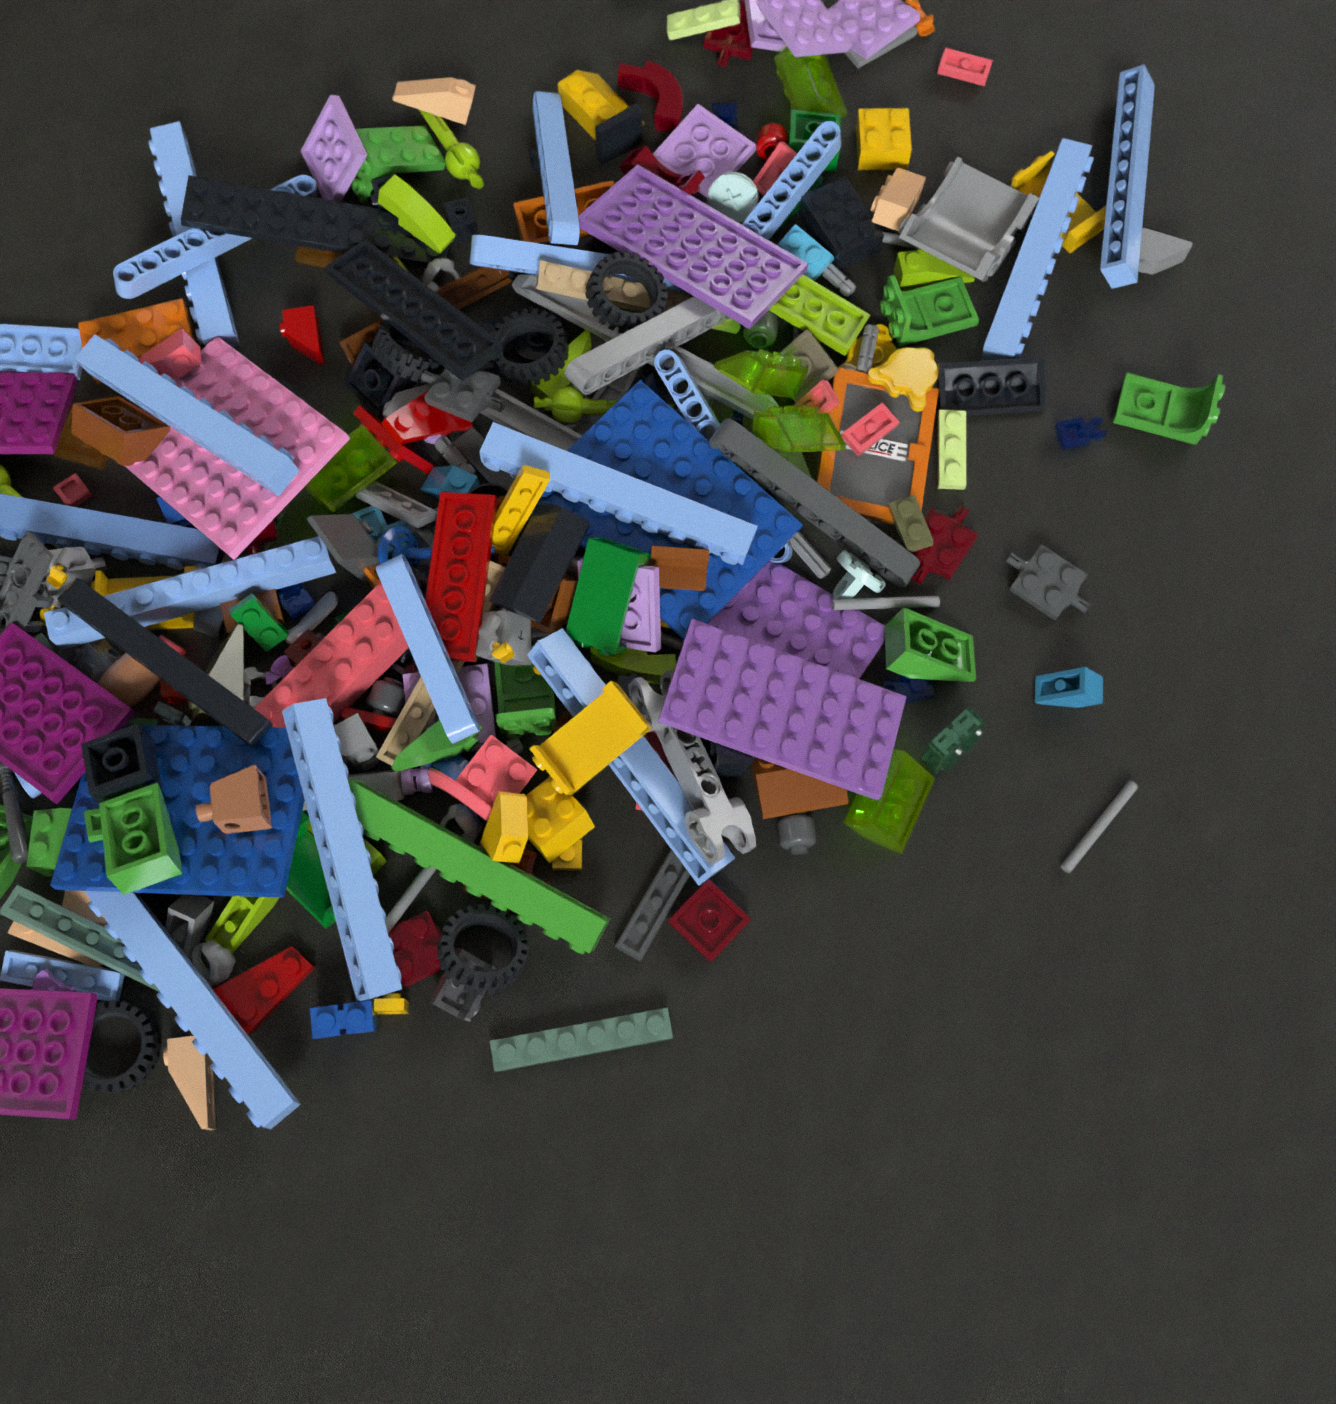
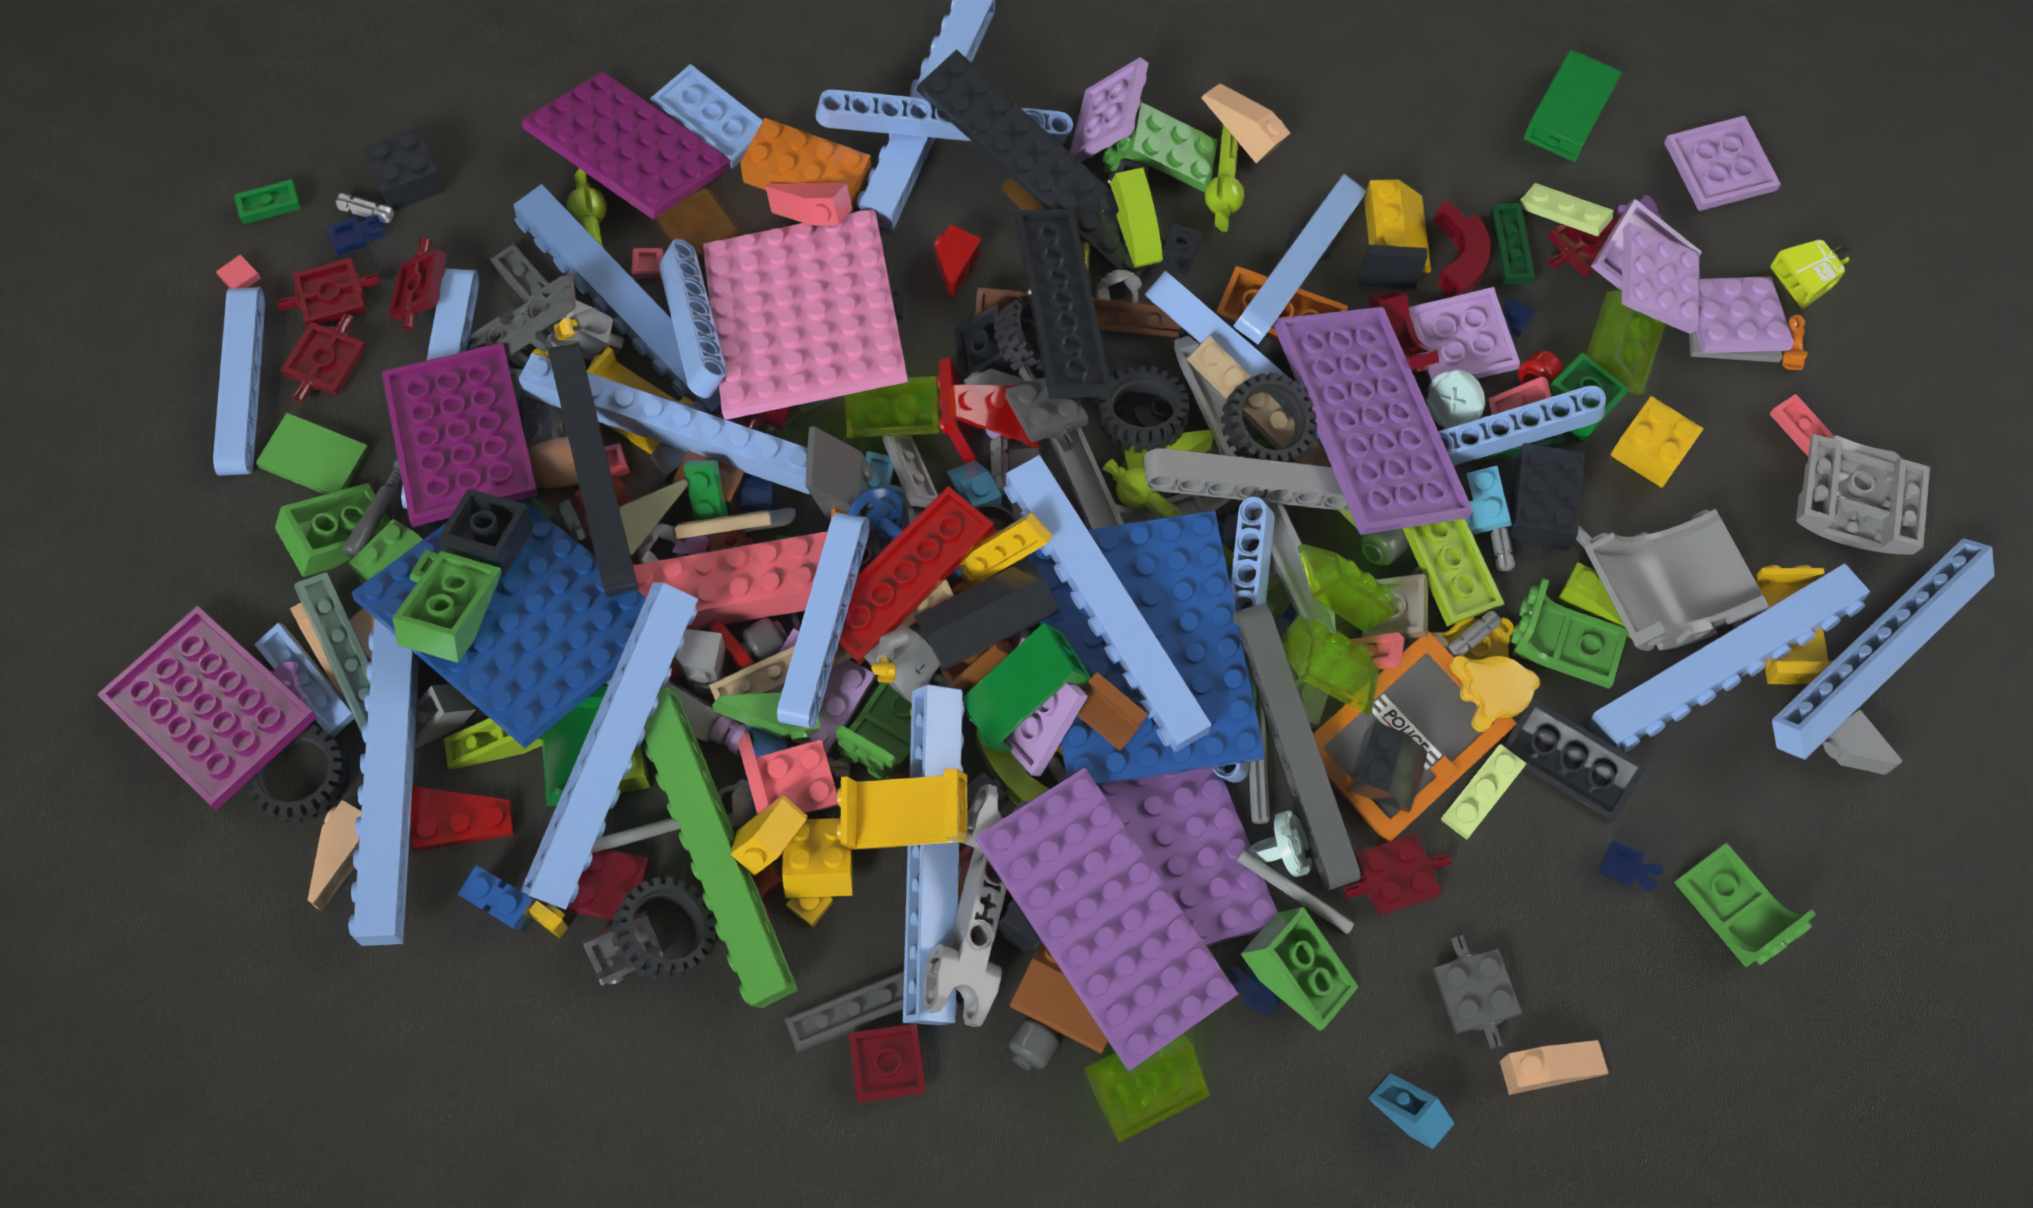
camera: 35 degrees right, 5 degrees down
dark orange slope [71,396,170,466] -> none
light blue brick [74,335,300,497] -> none
light grey piece [192,941,236,986] -> none
nougat torso [196,765,272,834] -> none
sand green plate [490,1008,673,1072] -> none
coral plate [841,403,900,457] -> none
light nougat brick [871,168,926,231] -> none
olive plate [888,495,933,553] -> none
clear green piece [920,706,986,775] -> none
none -> light blue beam [659,239,727,398]
none -> tan tile [675,510,773,539]
none -> black slope [1347,721,1428,813]
none -> dark green plate [1490,203,1535,285]
none -> light nougat slope [1500,1040,1609,1095]
none -> light grey slope [1796,434,1930,555]

